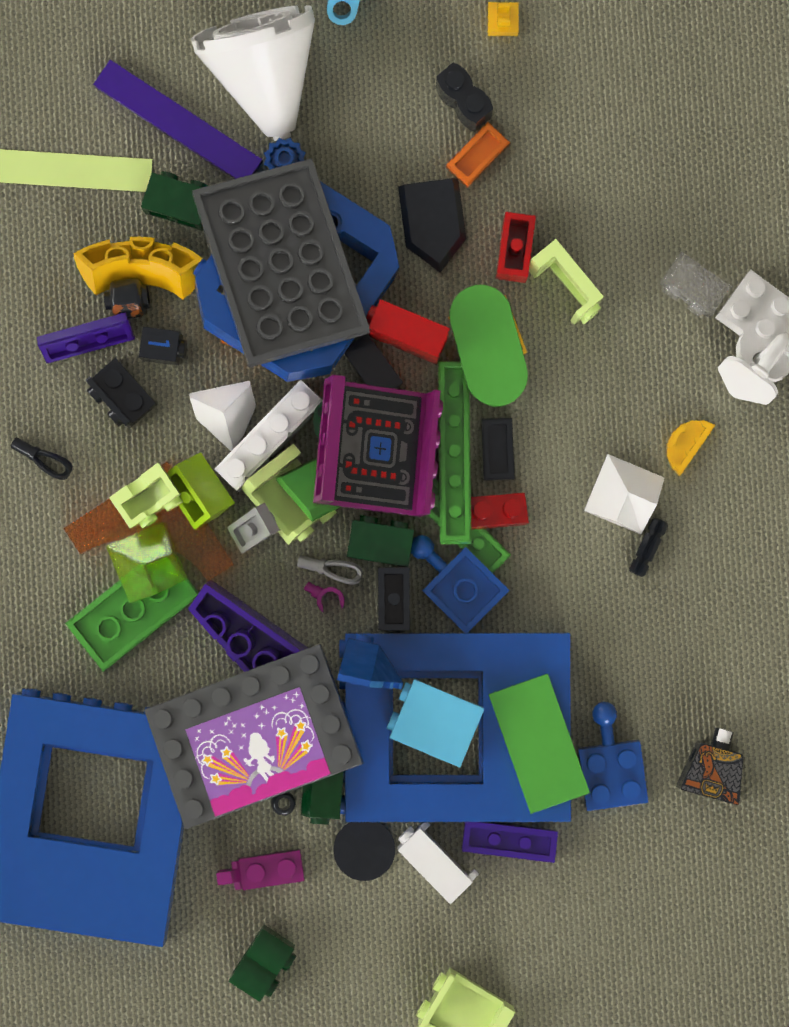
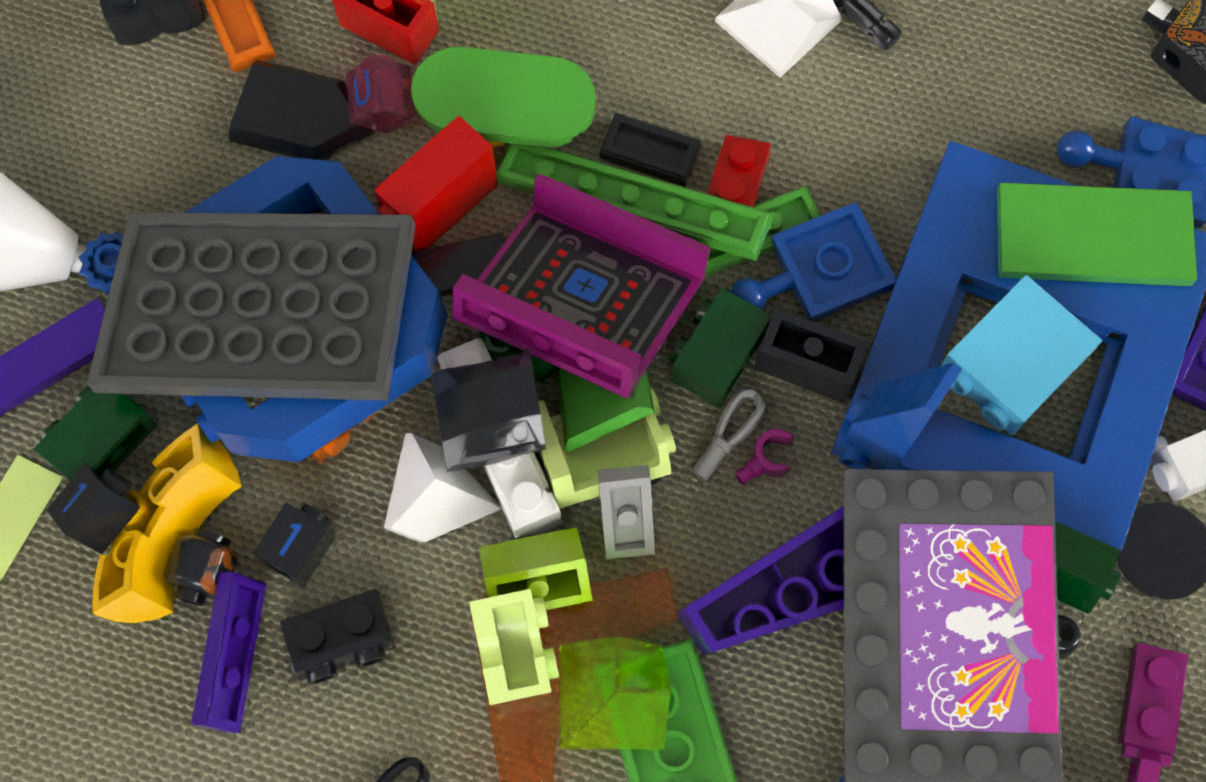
camera: 70 degrees left, 15 degrees down
none -> black brick [47,463,141,554]
none -> clear pink brick [346,54,415,134]
none -> black slope [432,348,546,472]

